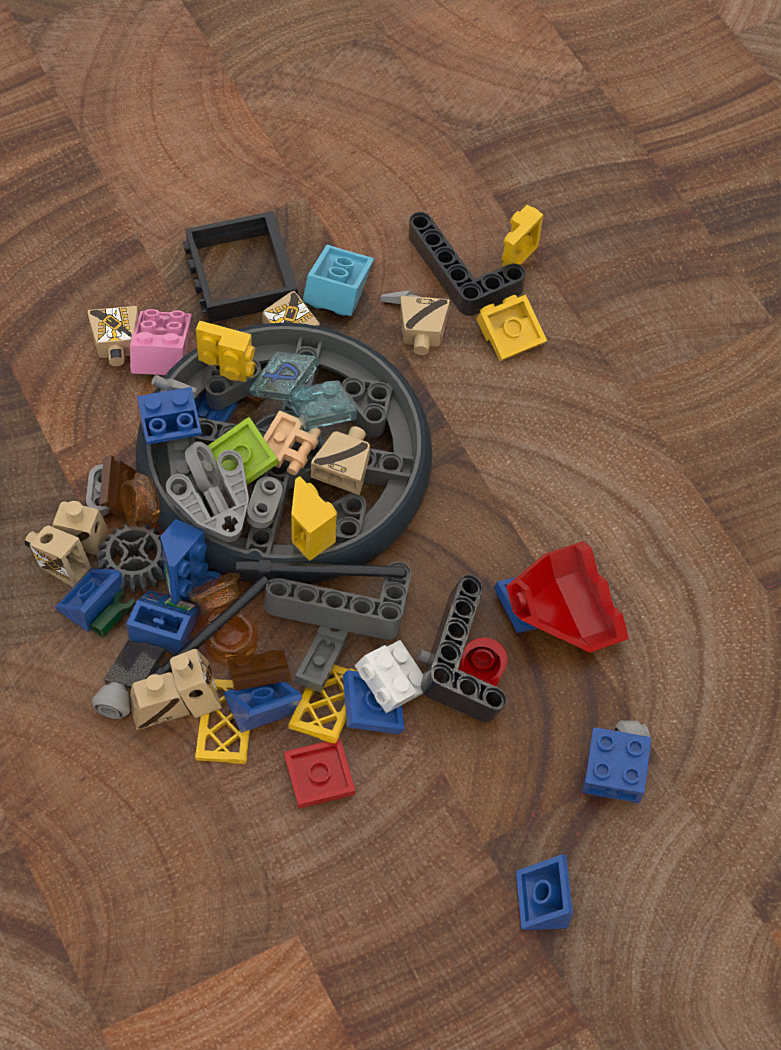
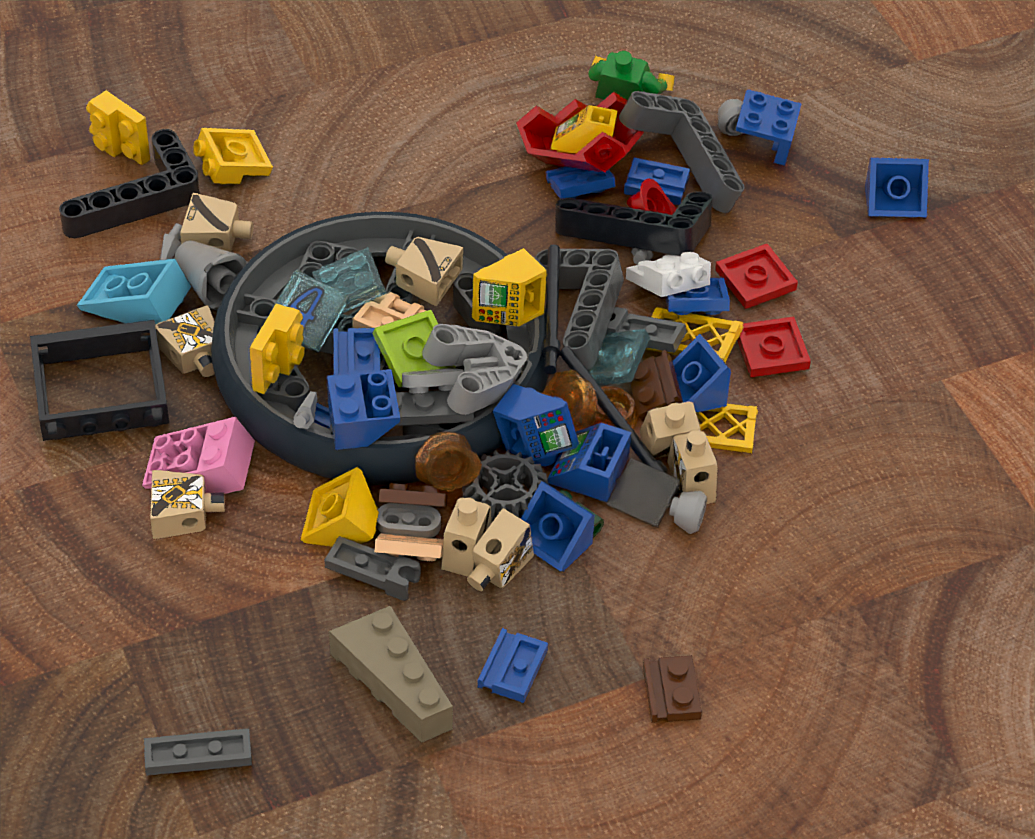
camera: 85 degrees left, 10 degrees down
none -> light grey cone [175,240,248,311]
none -> yellow slope [300,467,379,547]
none -> dark grey plate [324,536,421,601]
none -> blue plate [333,328,380,375]
none -> light nougat plate [374,533,444,561]
none -> yellow slope [551,105,618,154]
none -> clear light blue plate [574,329,650,388]
none -> green torso [588,51,675,100]
none -> dark grey beam [619,91,745,213]
none -> blue plate [624,158,690,205]
none -> red plate [715,243,798,309]

